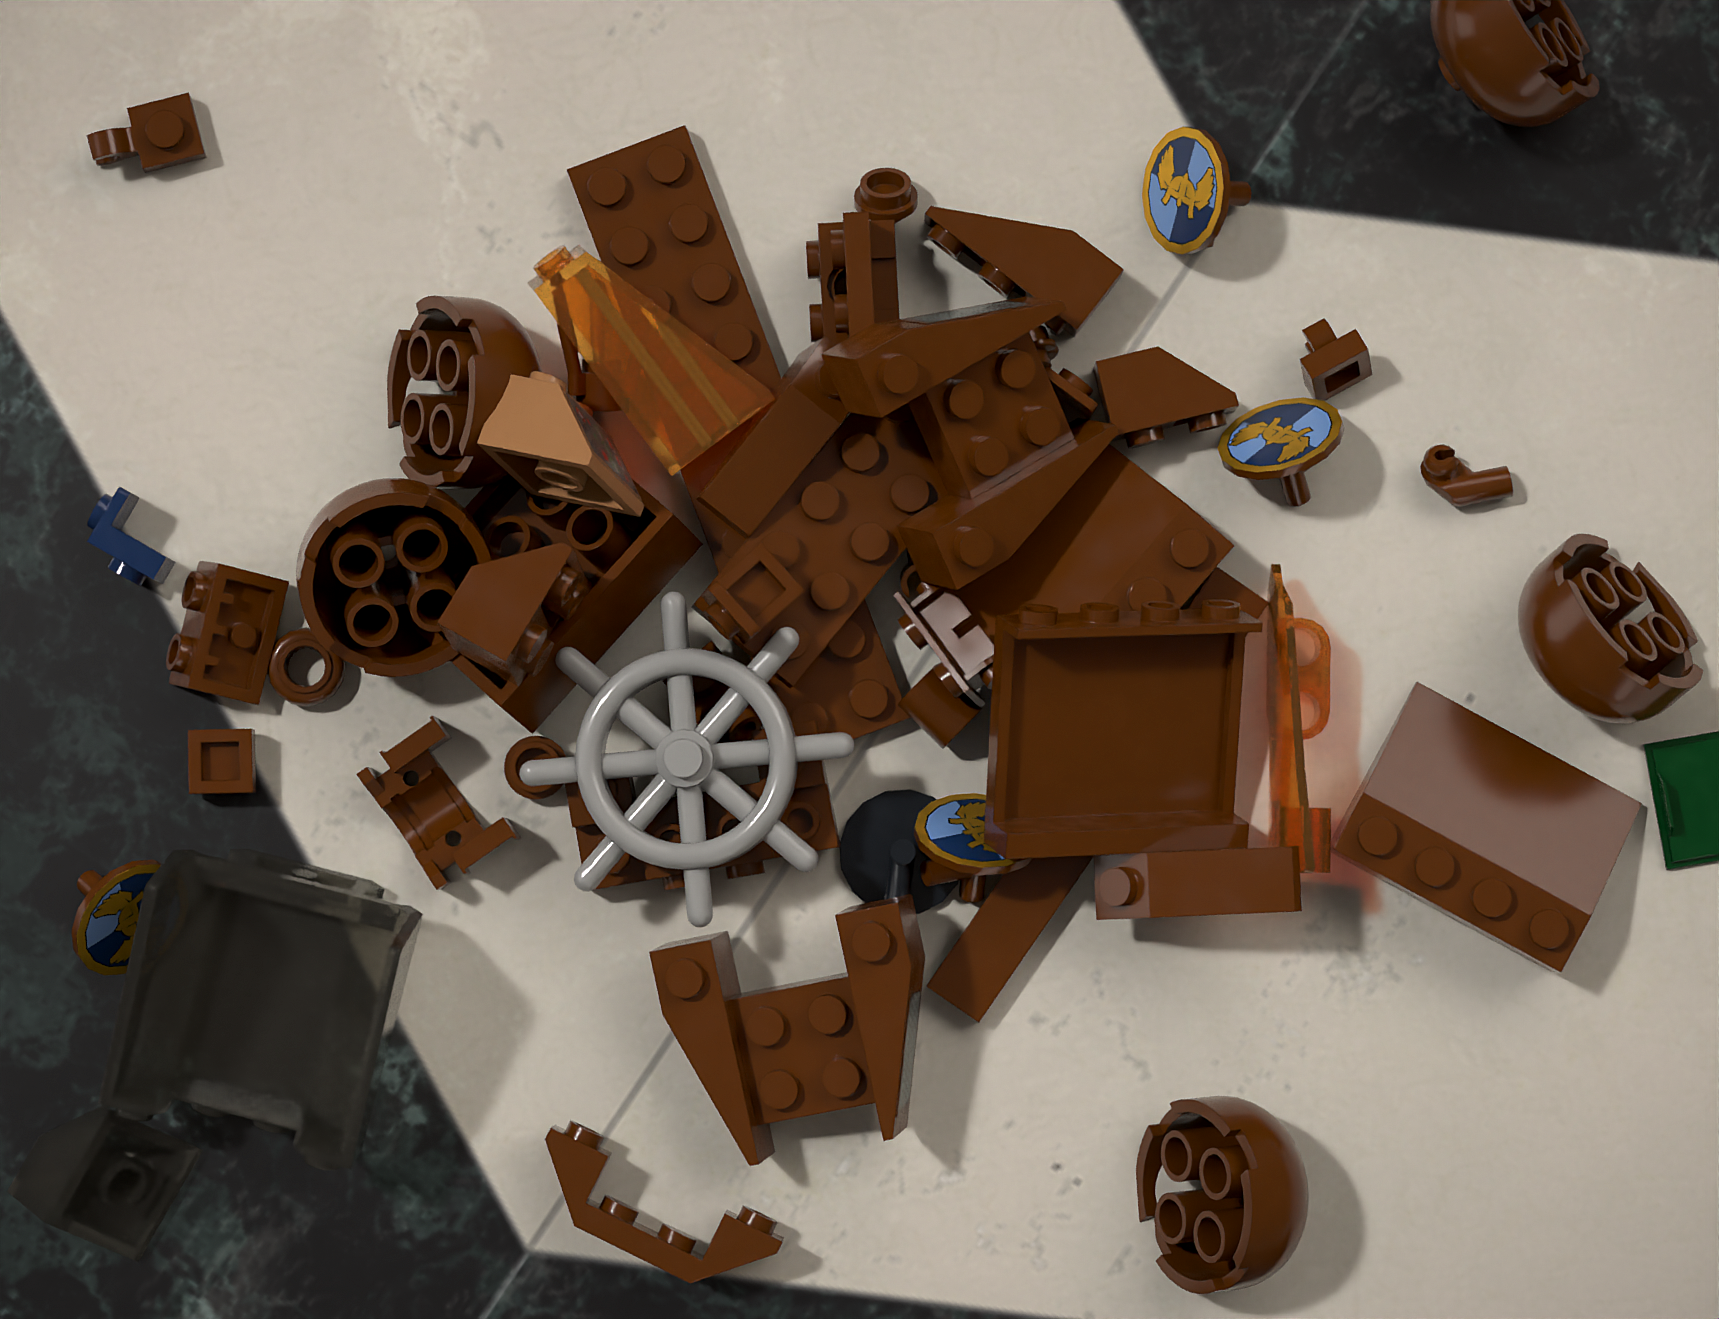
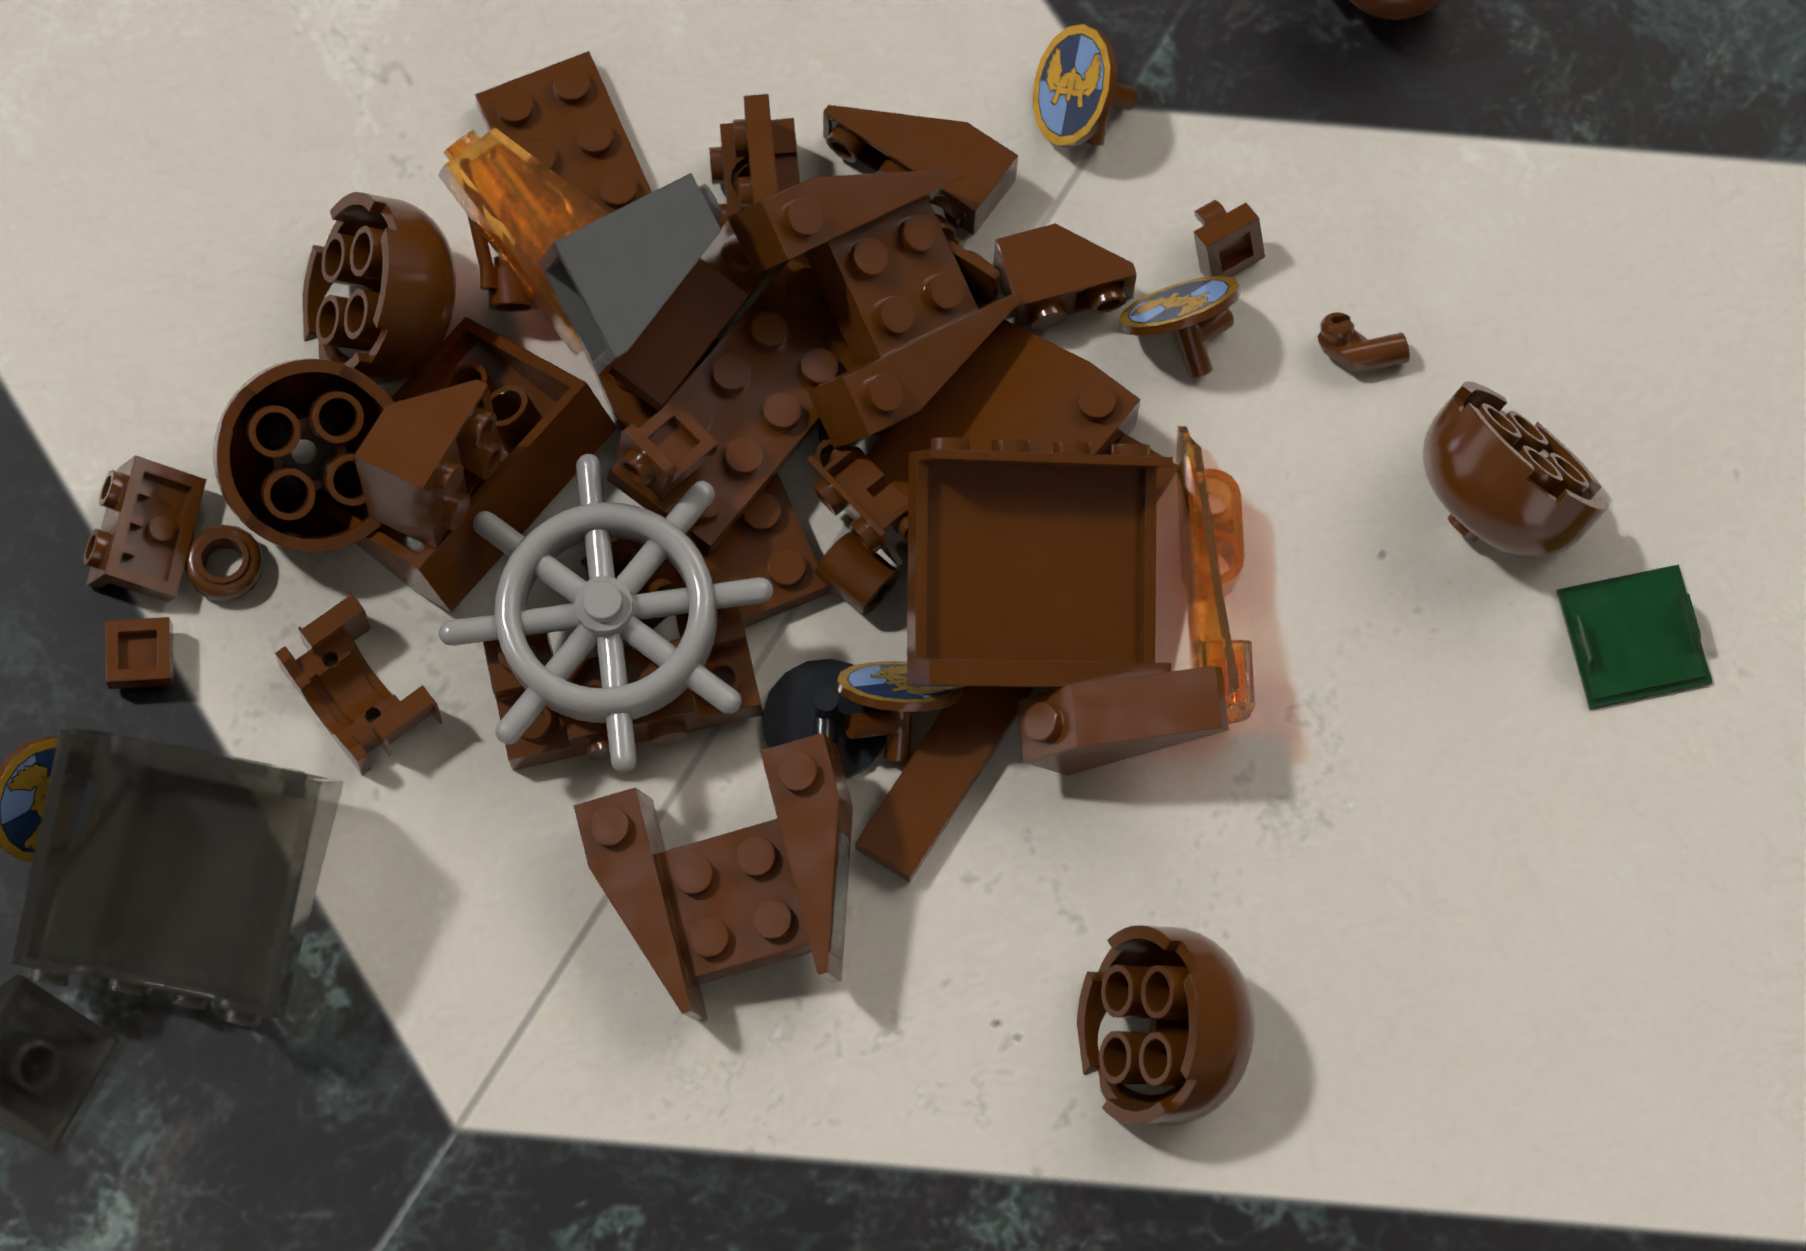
camera: 10 degrees left, 15 degrees down
reddish brown plate [87,92,207,173] -> none
dark blue bracket [87,487,175,586] -> none
medium nougat slope [477,371,645,517] -> none
reddish brown plate [504,736,566,800] -> none
reddish brown slope [545,1120,784,1283] -> none
reddish brown plate [854,168,918,223] -> none
reddish brown slope [1326,682,1642,973] -> none
none -> dark grey slope [538,173,722,375]

